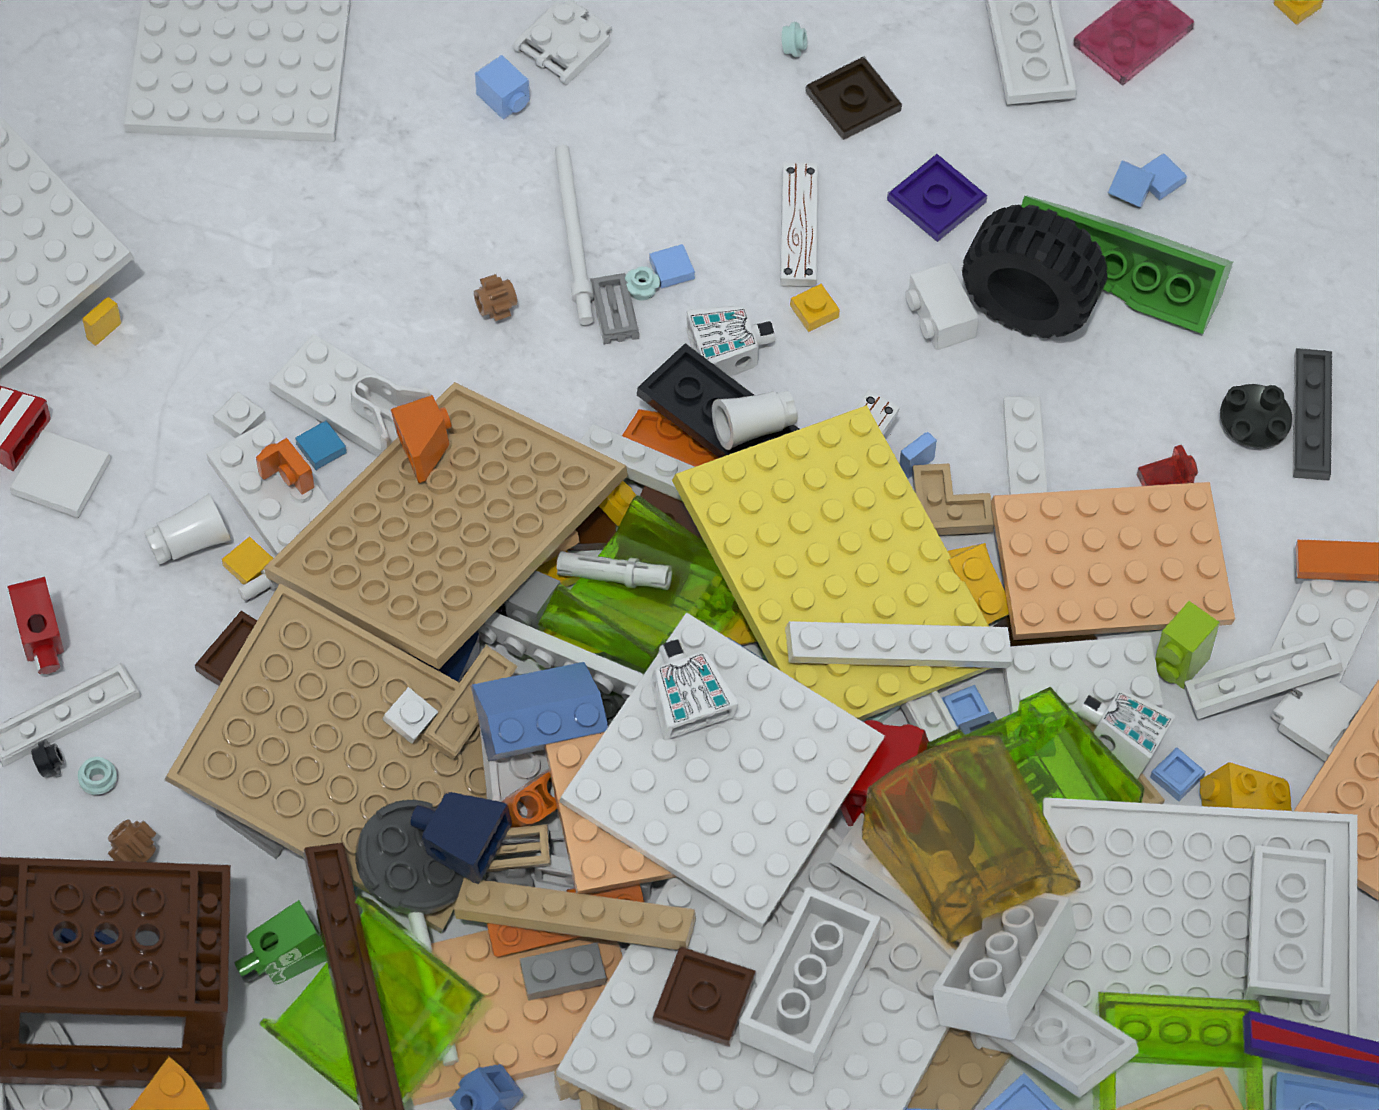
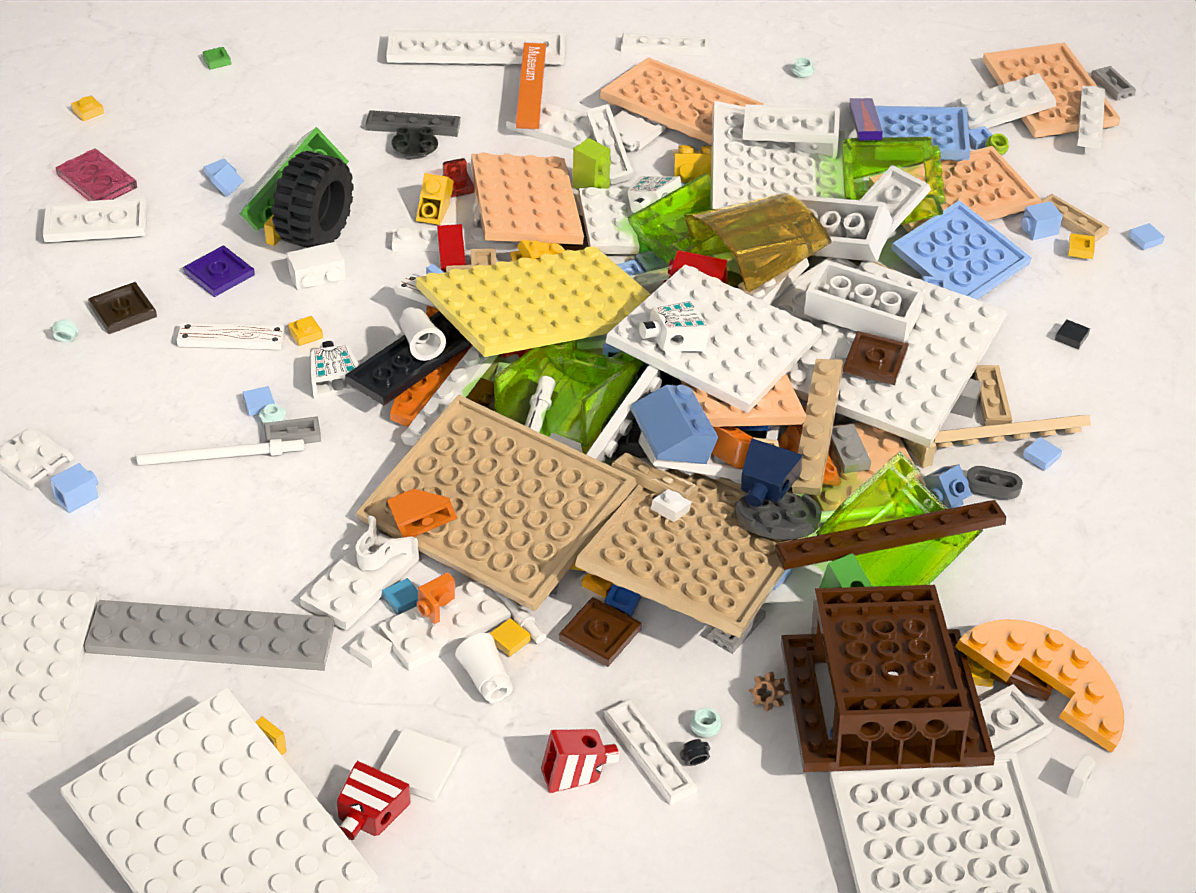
camera: 90 degrees left, 15 degrees down
medium nougat gear [474,274,517,321] -> none
white plate [785,621,1012,668] -> none
none -> light grey plate [84,600,335,671]
none -> yellow slope [416,173,454,225]
none -> red tile [437,224,466,273]

